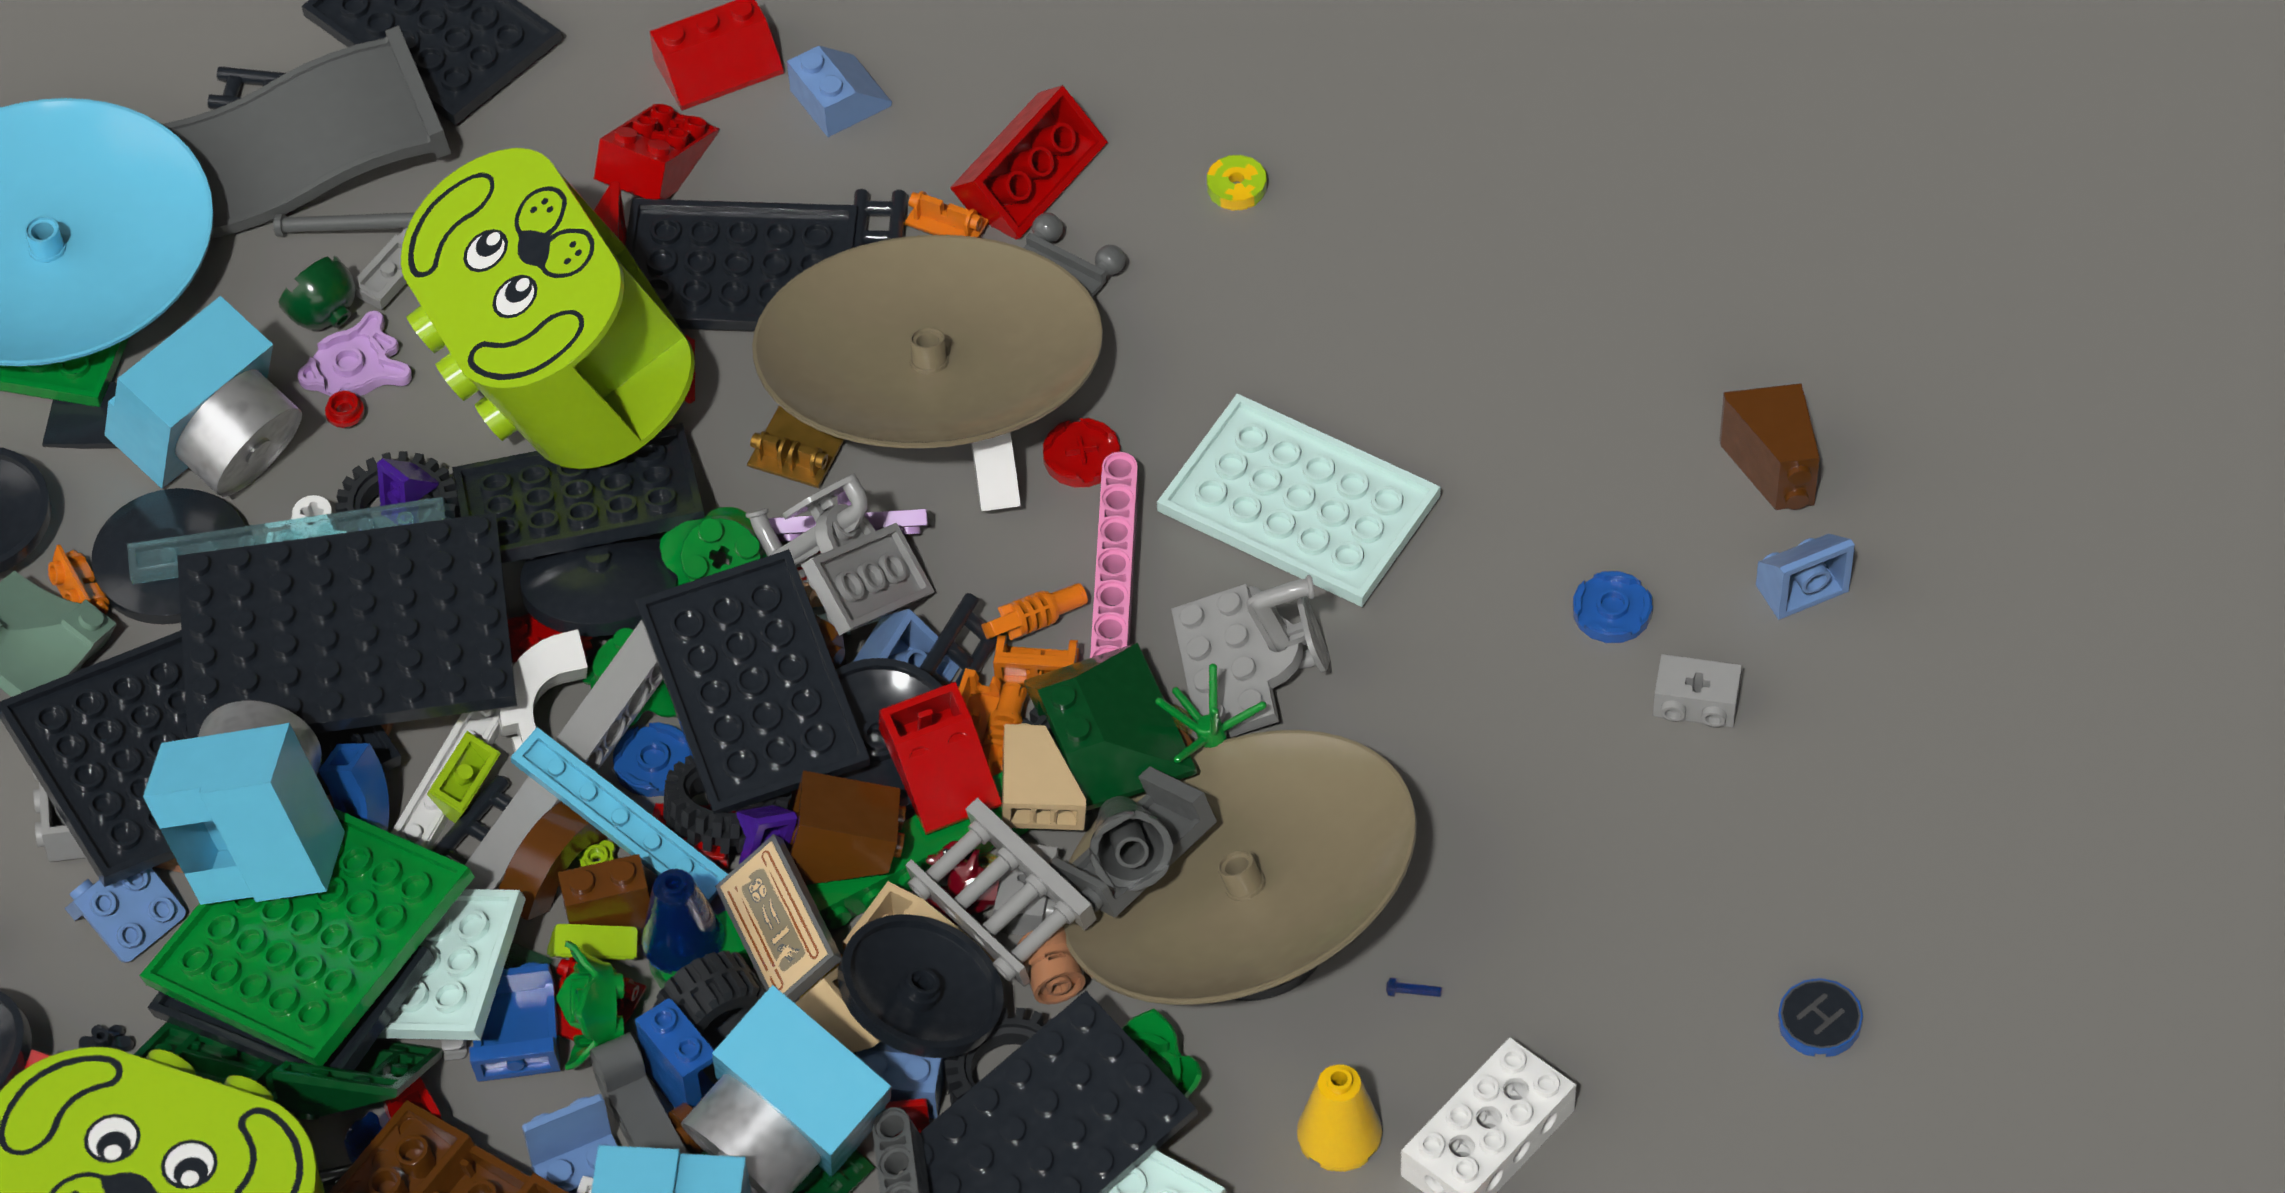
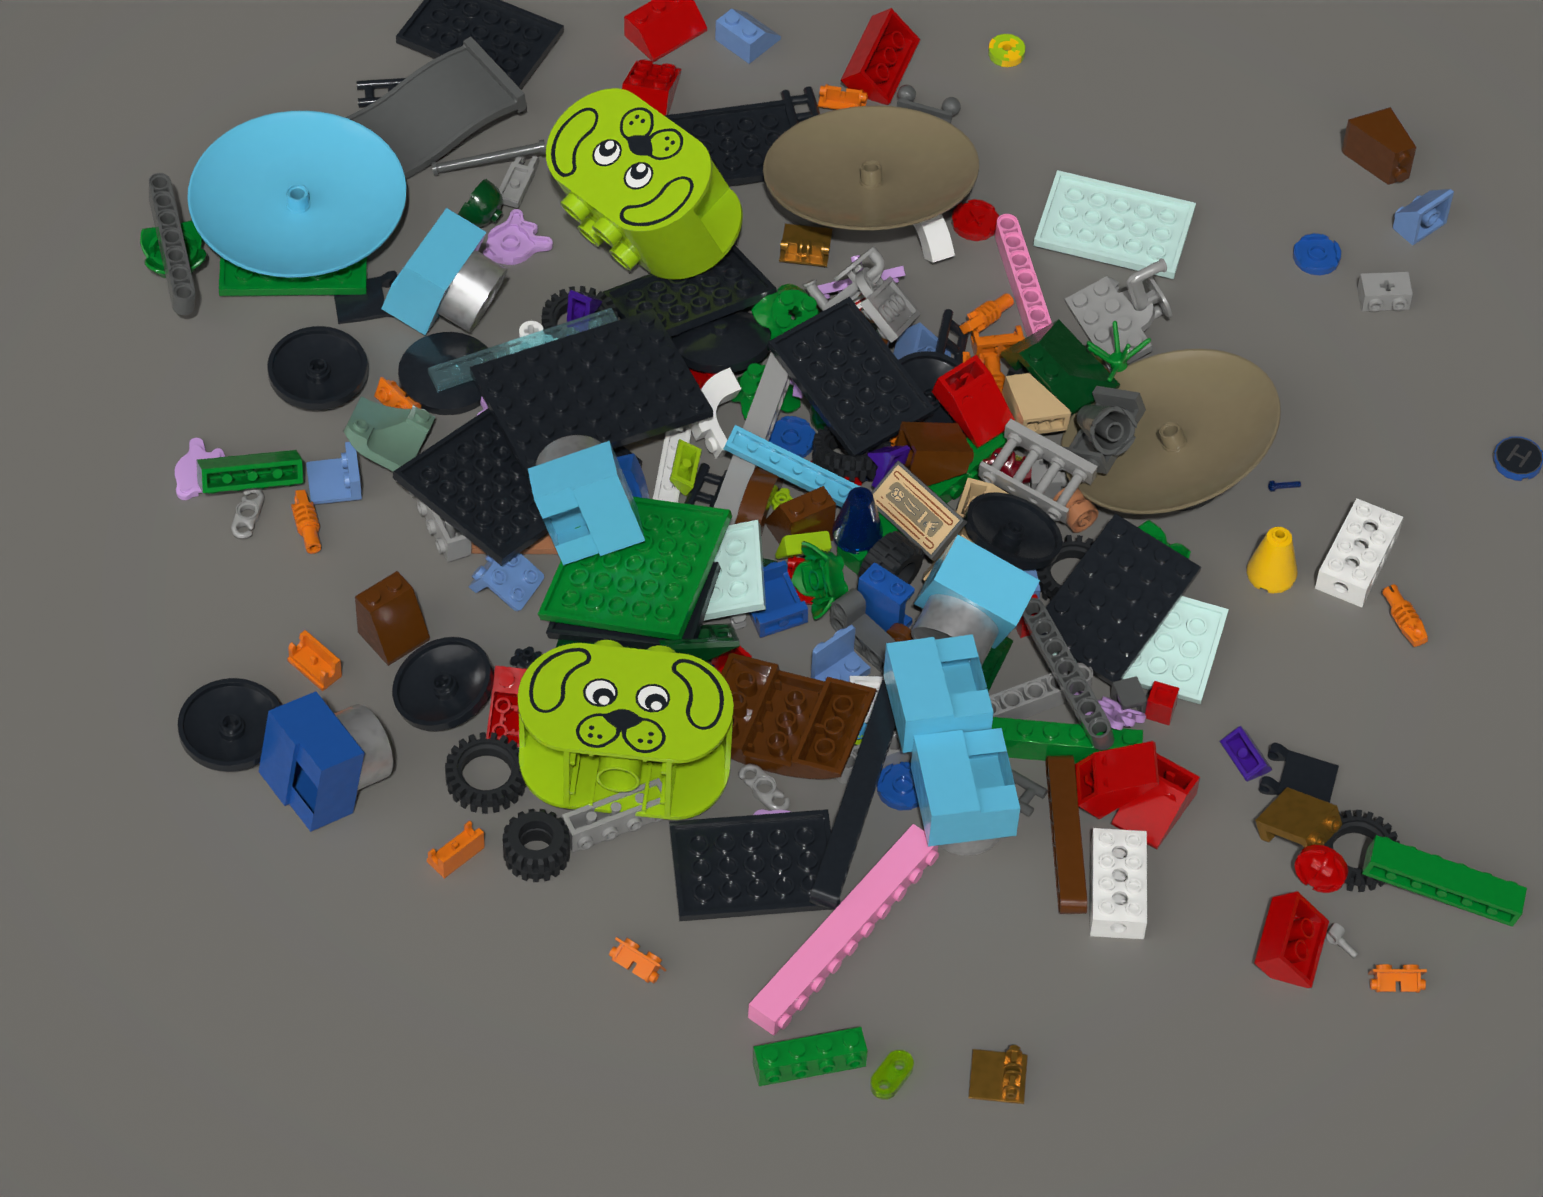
camera: 20 degrees left, 0 degrees up
red plate [325,391,364,428] -> none

